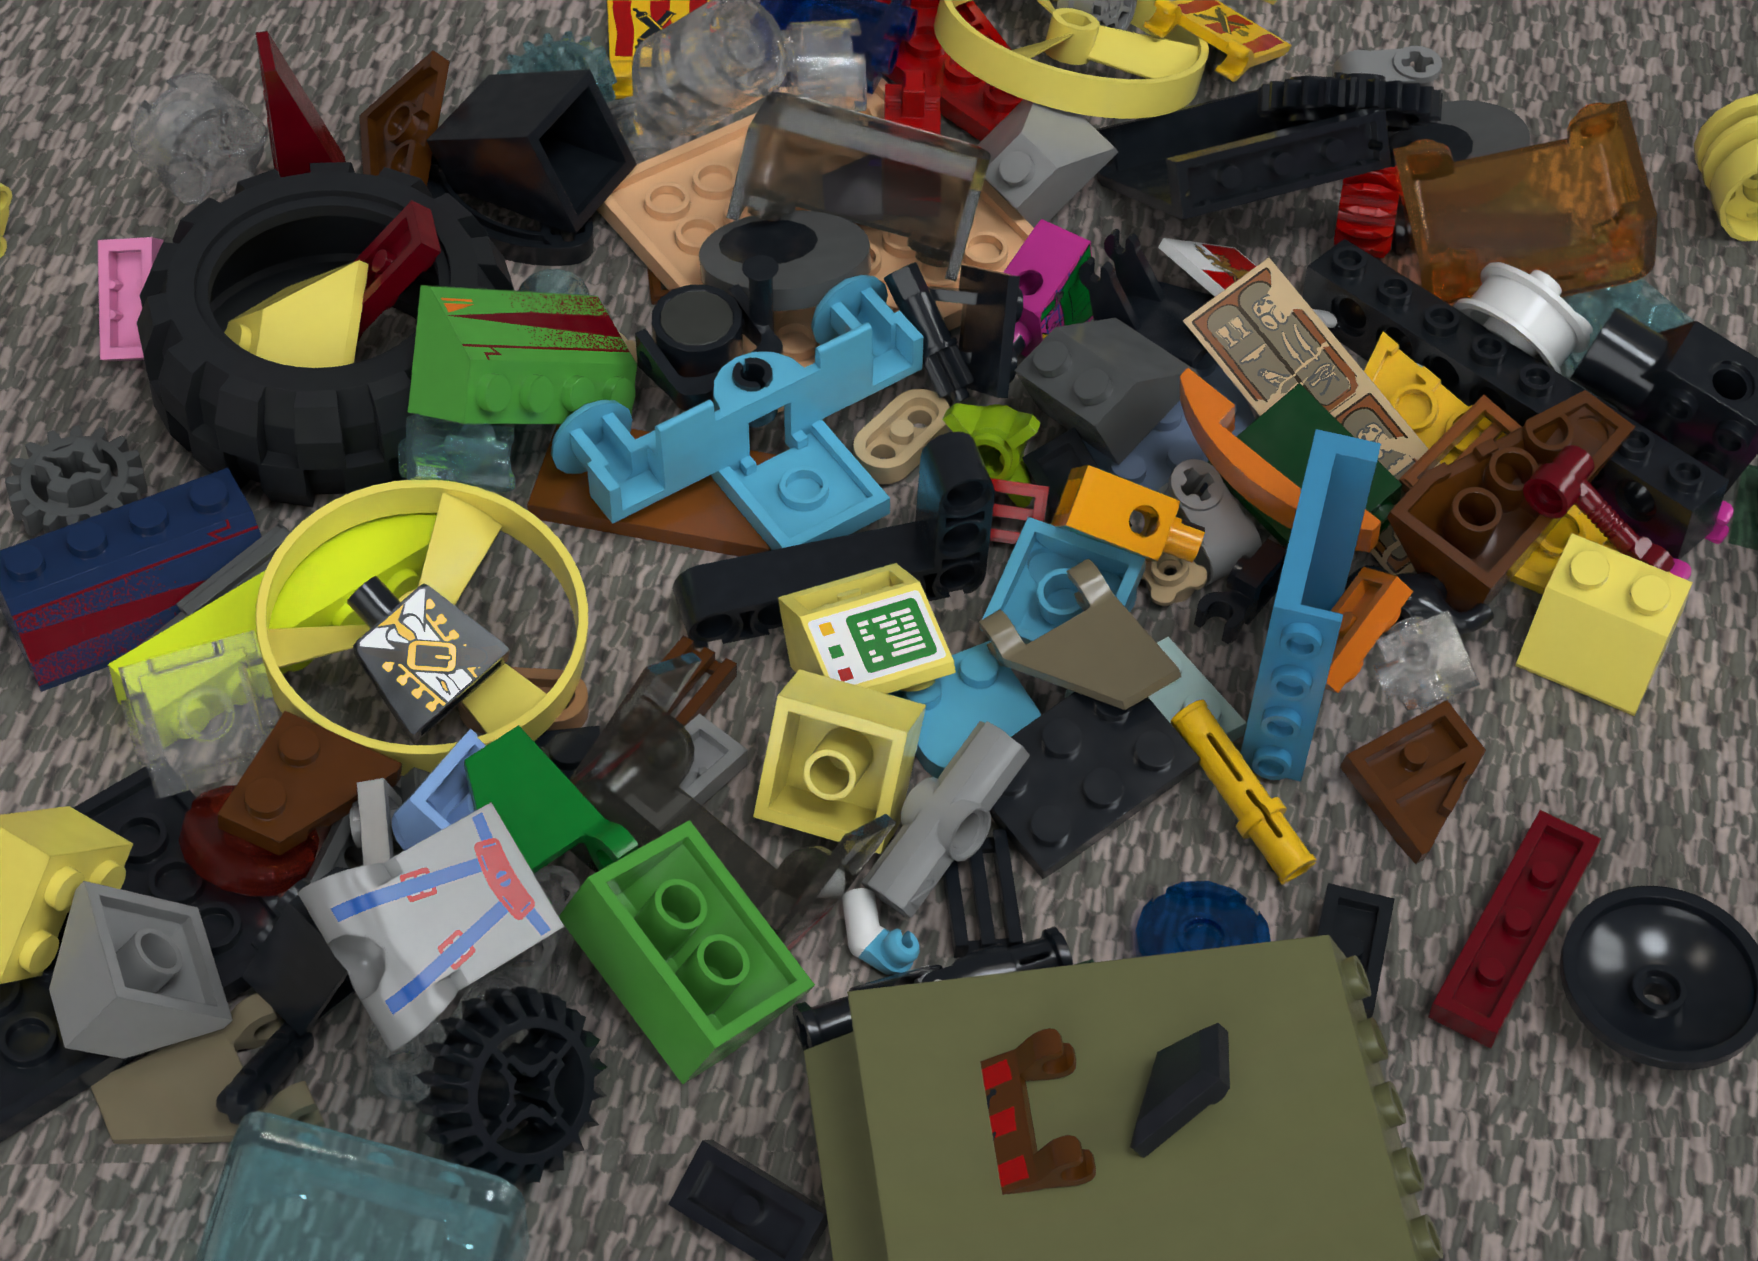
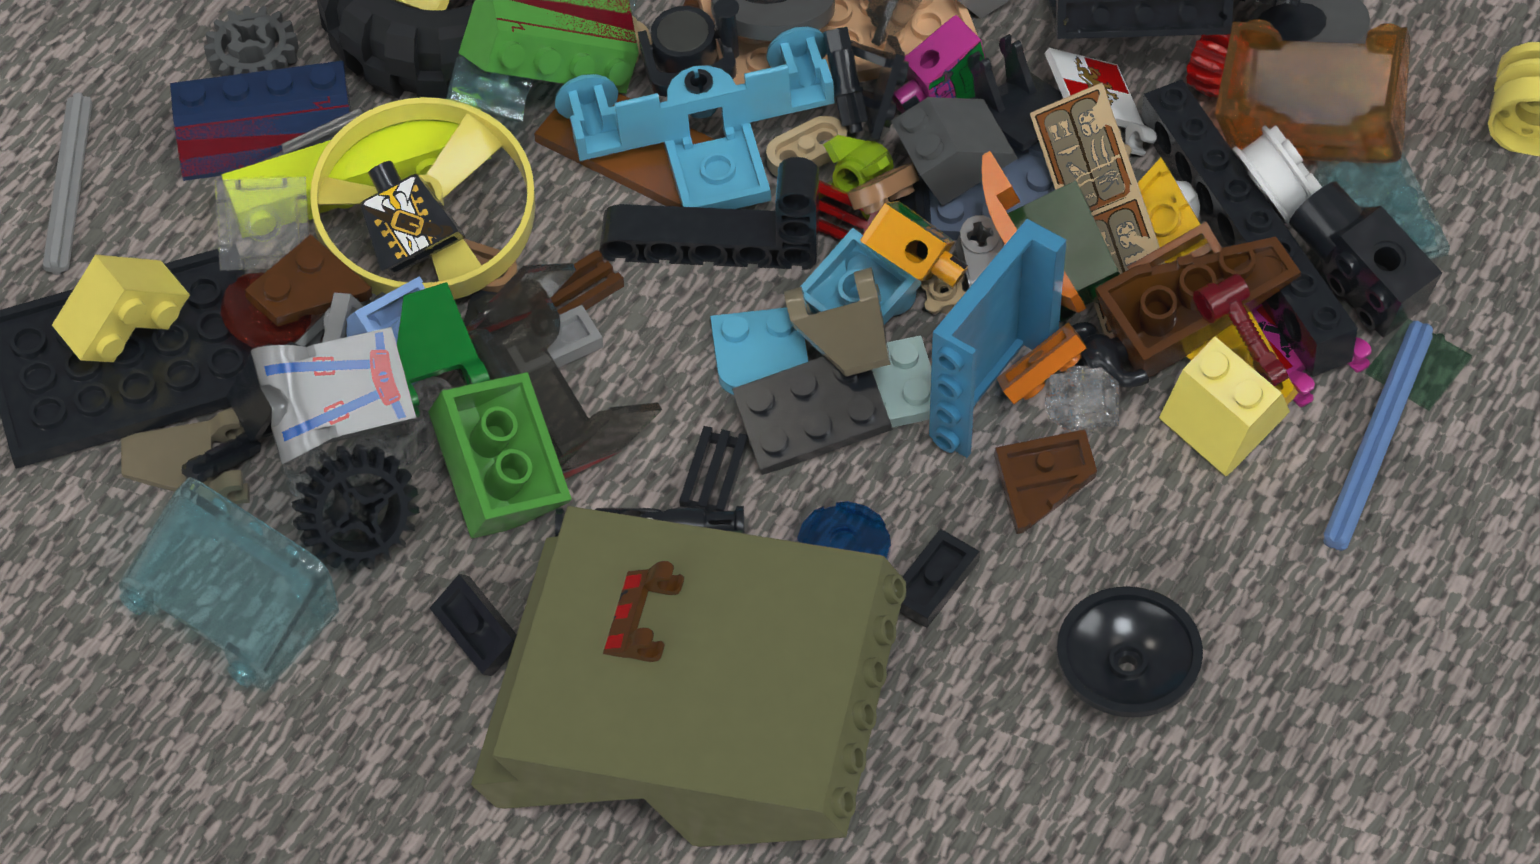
camera: 25 degrees right, 5 degrees up
light grey slope [49,881,233,1059] -> none
light yellow brick [753,669,926,854] -> none
slope [778,563,956,694] -> none
arm [842,888,920,975] -> none
light grey piece [861,721,1030,918] -> none
black piece [1130,1023,1230,1158] -> none
yellow pin [1170,700,1317,885] -> none
dark red plate [1428,810,1601,1049] -> none
none -> medium nougat plate [847,162,920,215]

